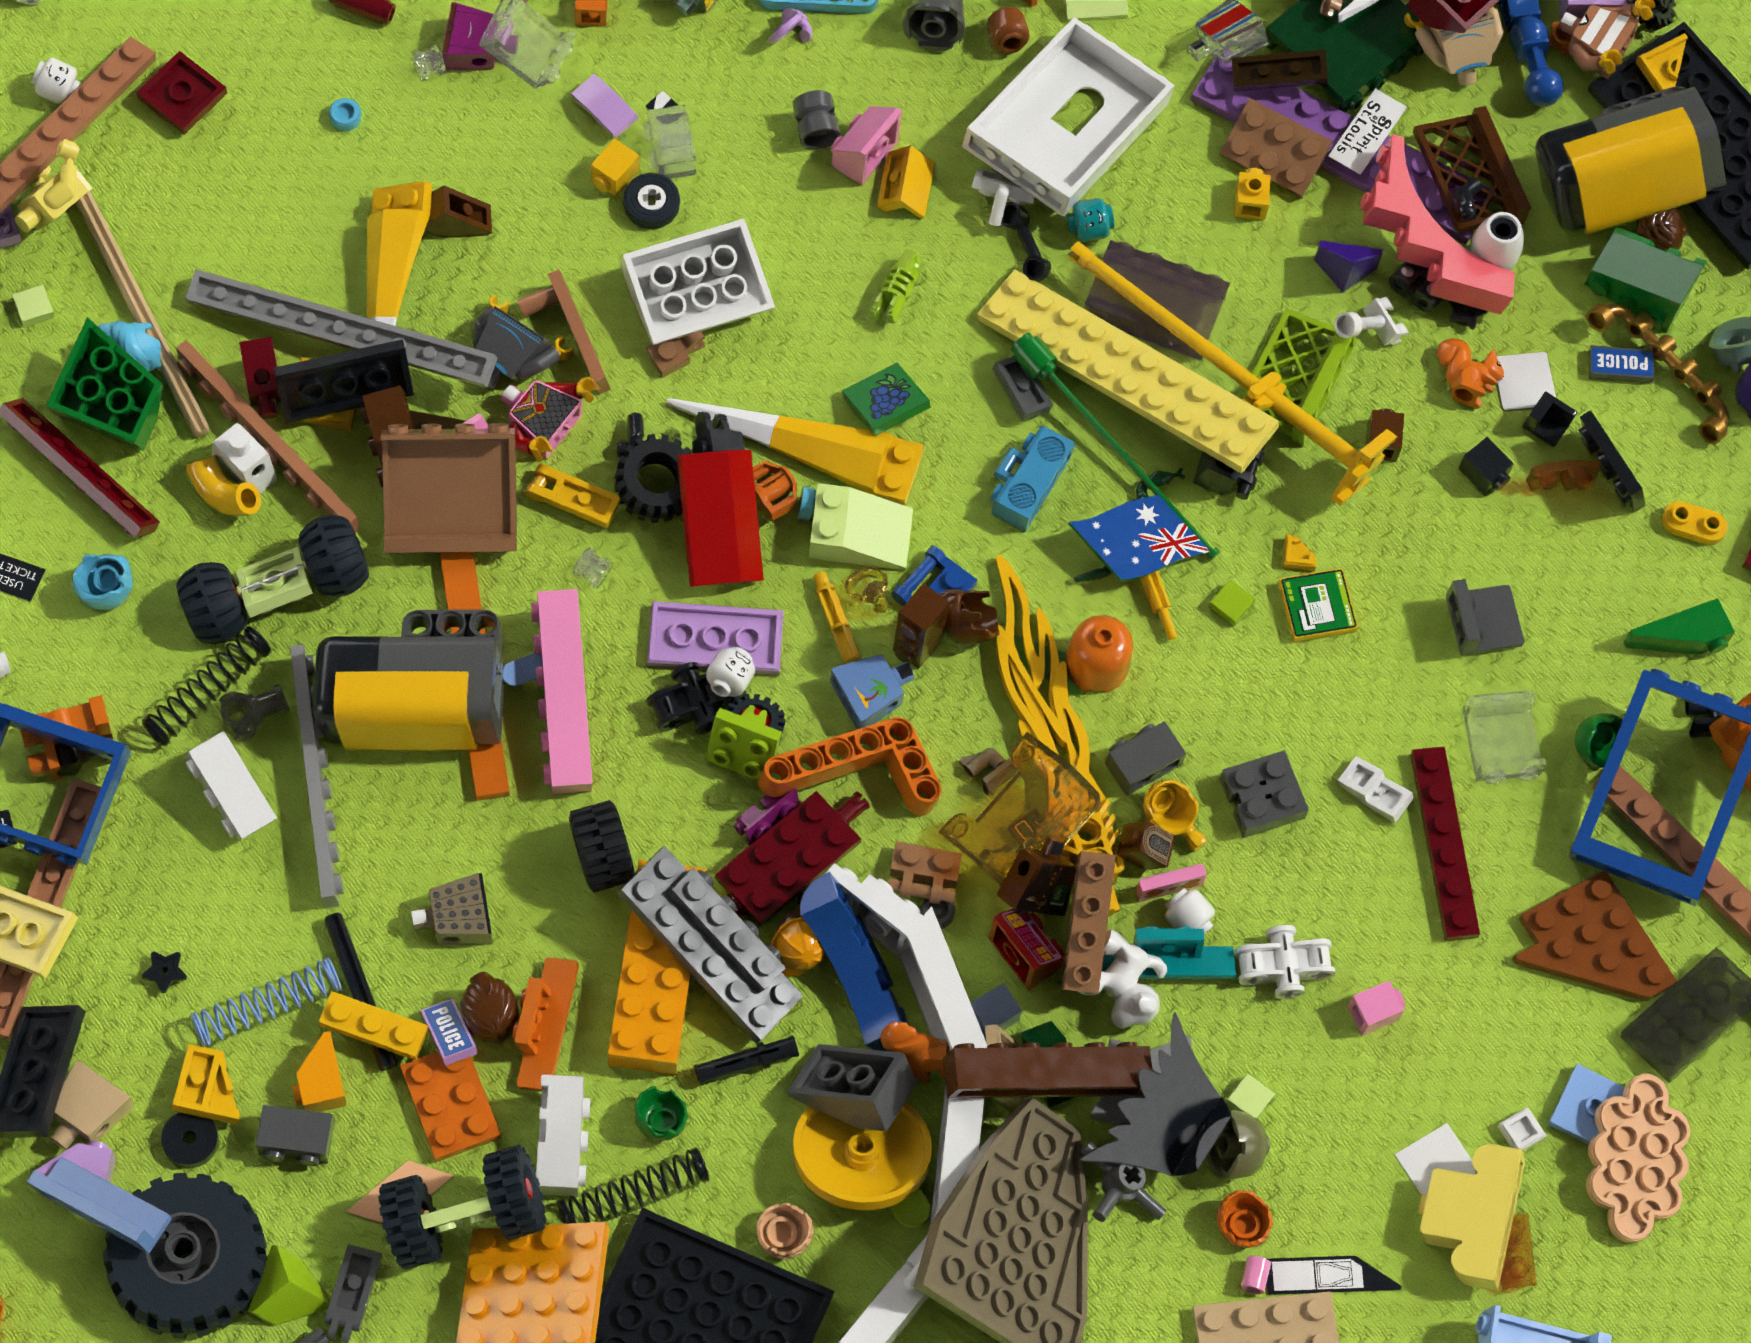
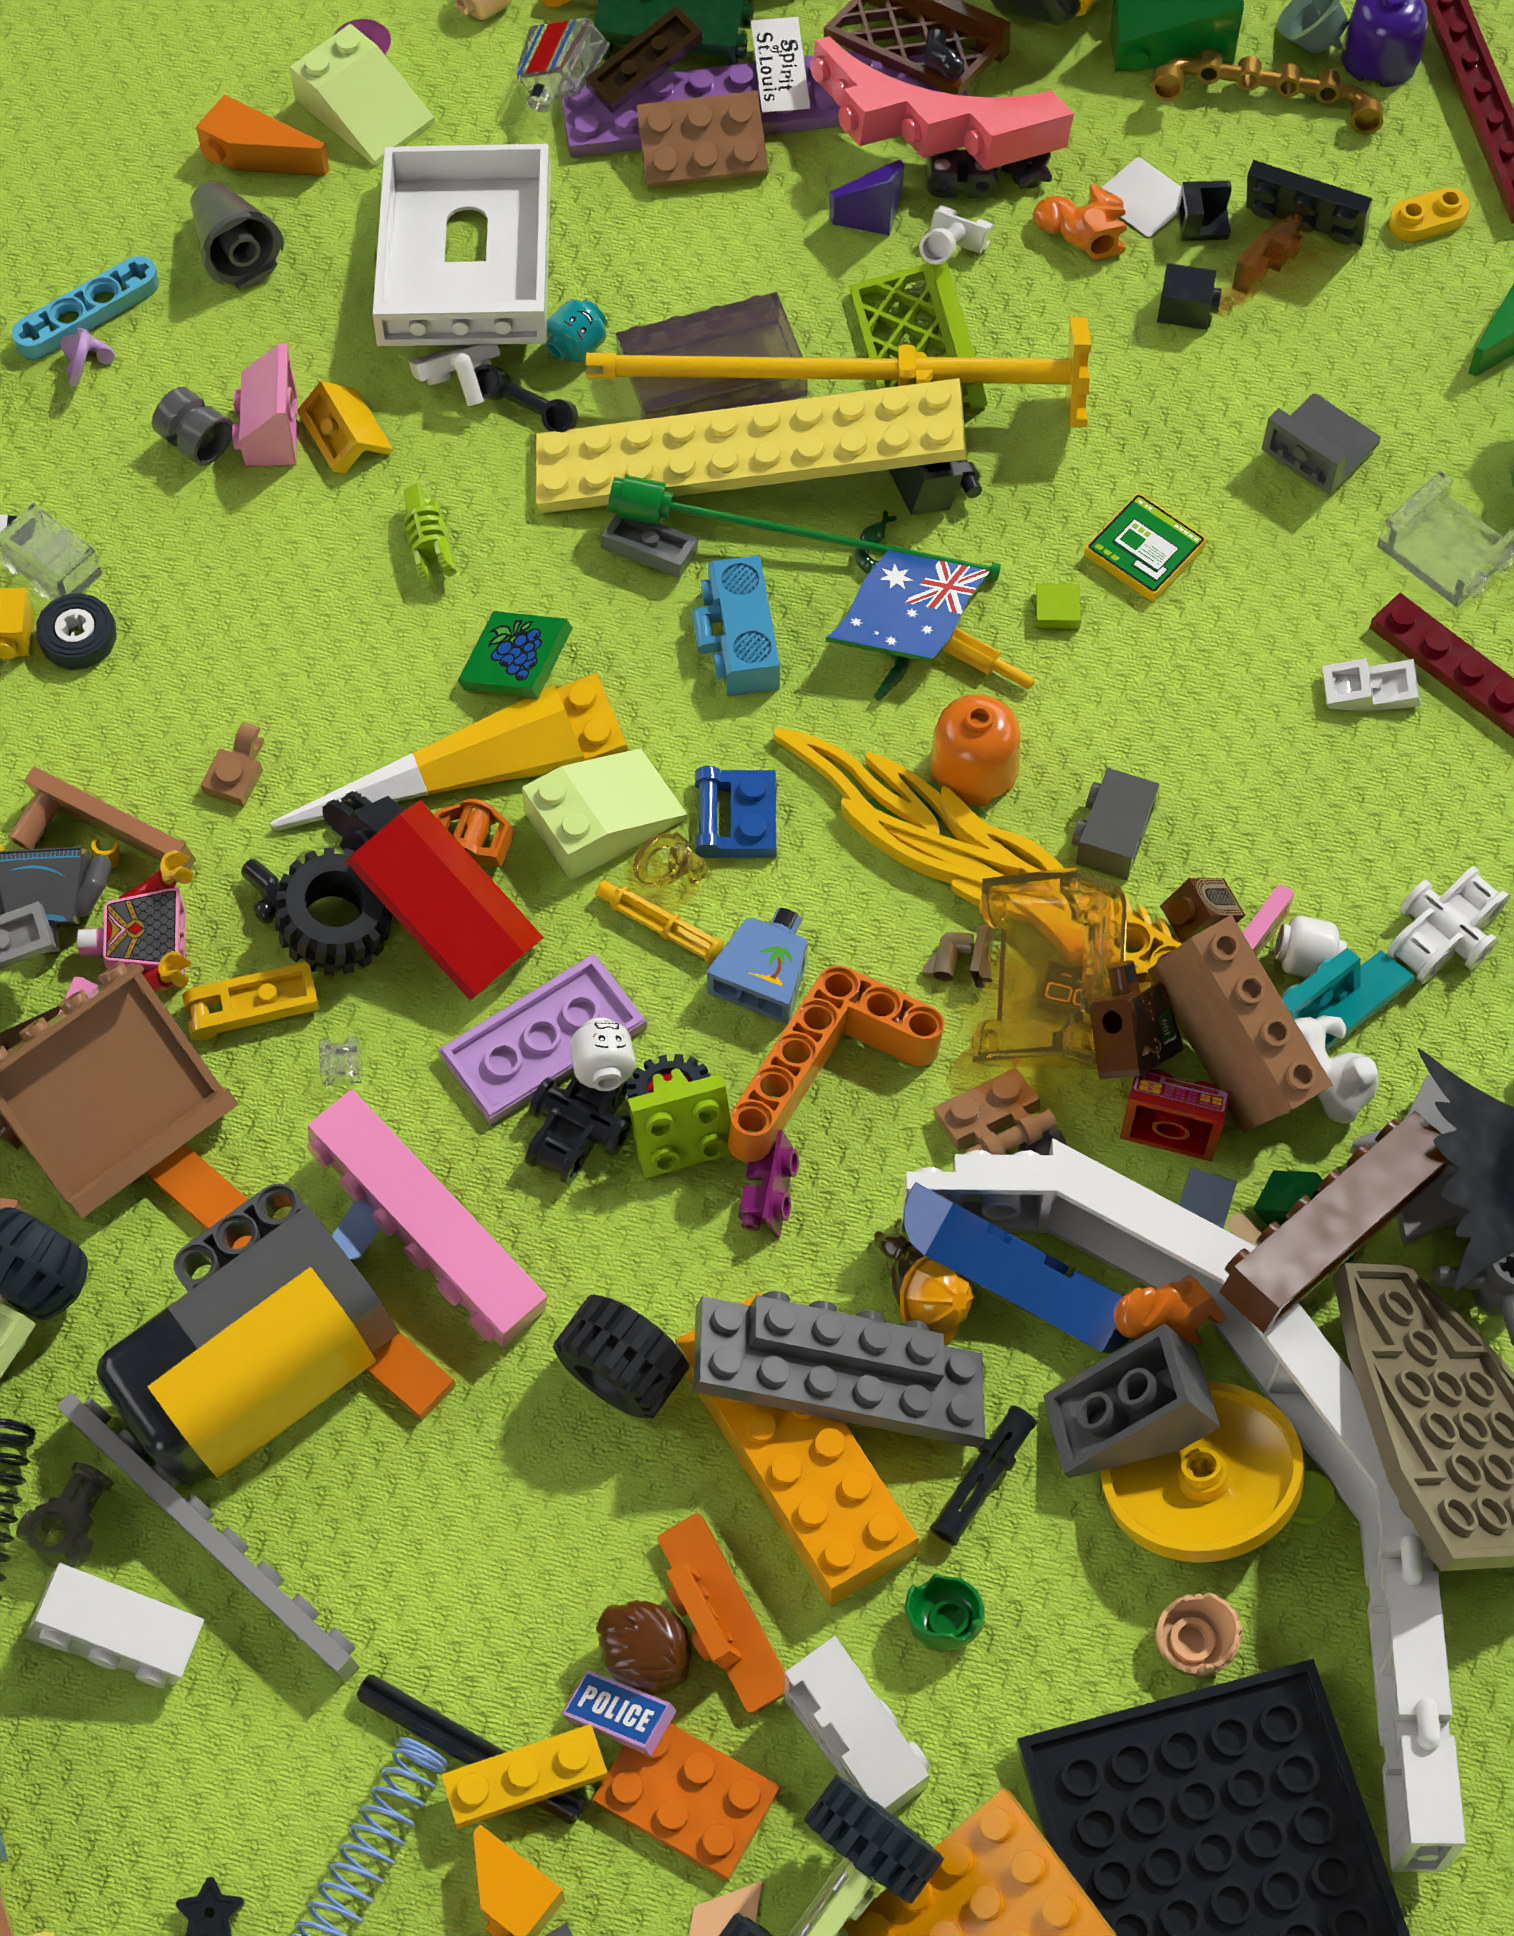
camera: 30 degrees left, 5 degrees down
dark tan torso [411,873,493,945] -> none
black piece [557,1147,710,1224] -> none
white slope [620,219,775,346] -> none
dark red plate [715,791,870,927] -> none
medium azure tile [797,486,816,520] -> none
reddish brown brick [893,583,950,669] -> none
reddish brown hair [939,589,1000,645] -> none
dark orange head [986,7,1030,54] -> none
yellow hair [1143,780,1207,852] -> none
dark grey piece [1219,750,1309,838] -> none
yellow brick [1234,168,1271,220] -> none
yellow tile [1282,534,1316,571] -> none
reddish brown brick [1366,408,1404,462] -> none
white piece [1470,212,1524,270] -> none
tile [1589,345,1654,383] -> none

